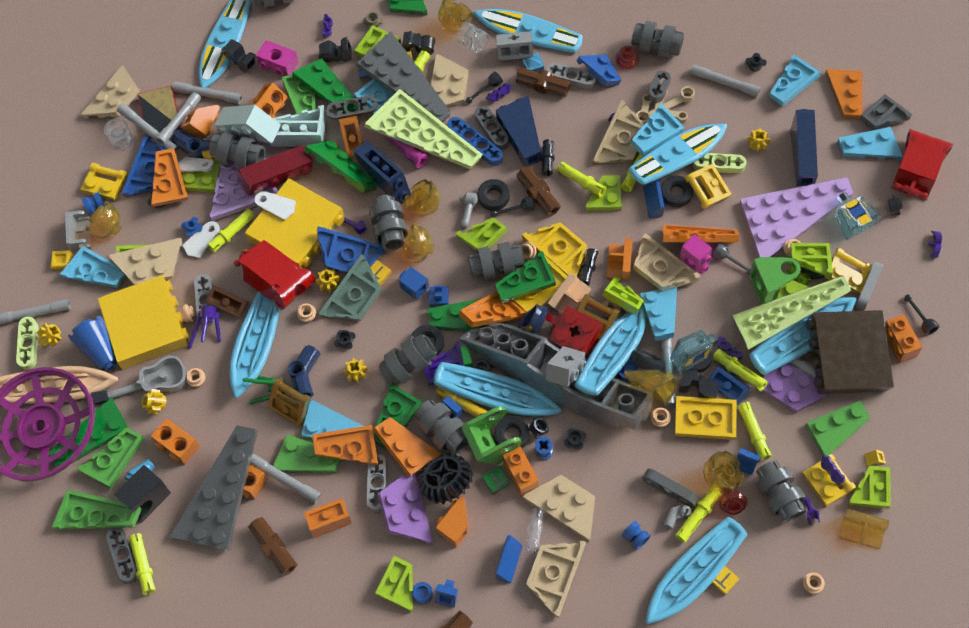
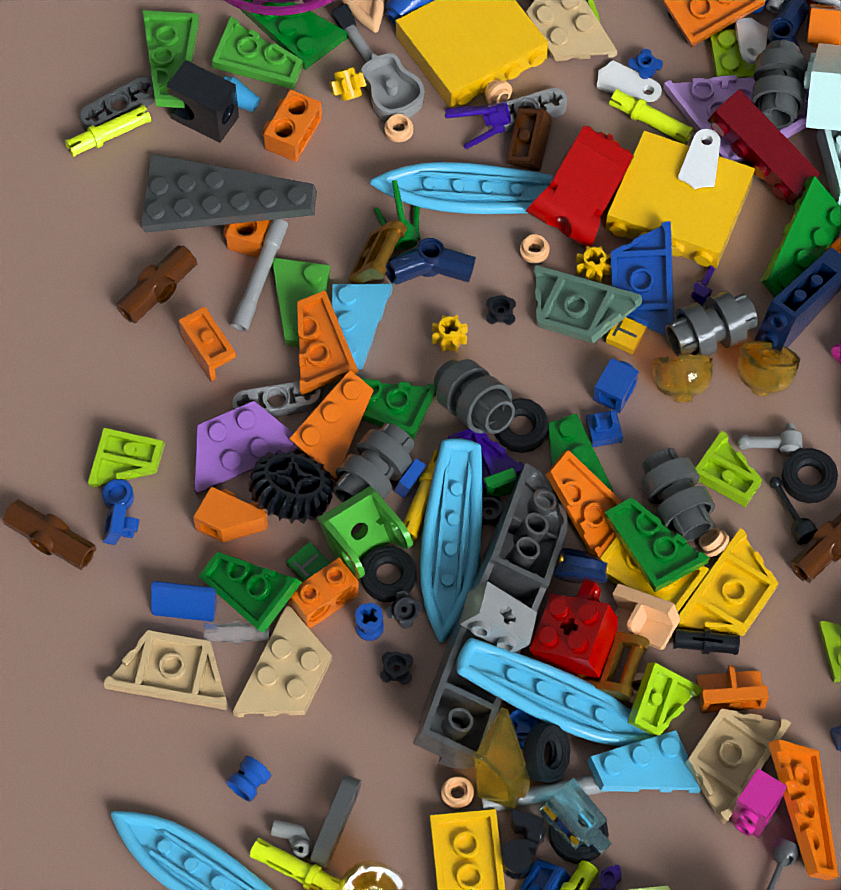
camera: 75 degrees right, 0 degrees up
none -> green wing [198,552,302,633]

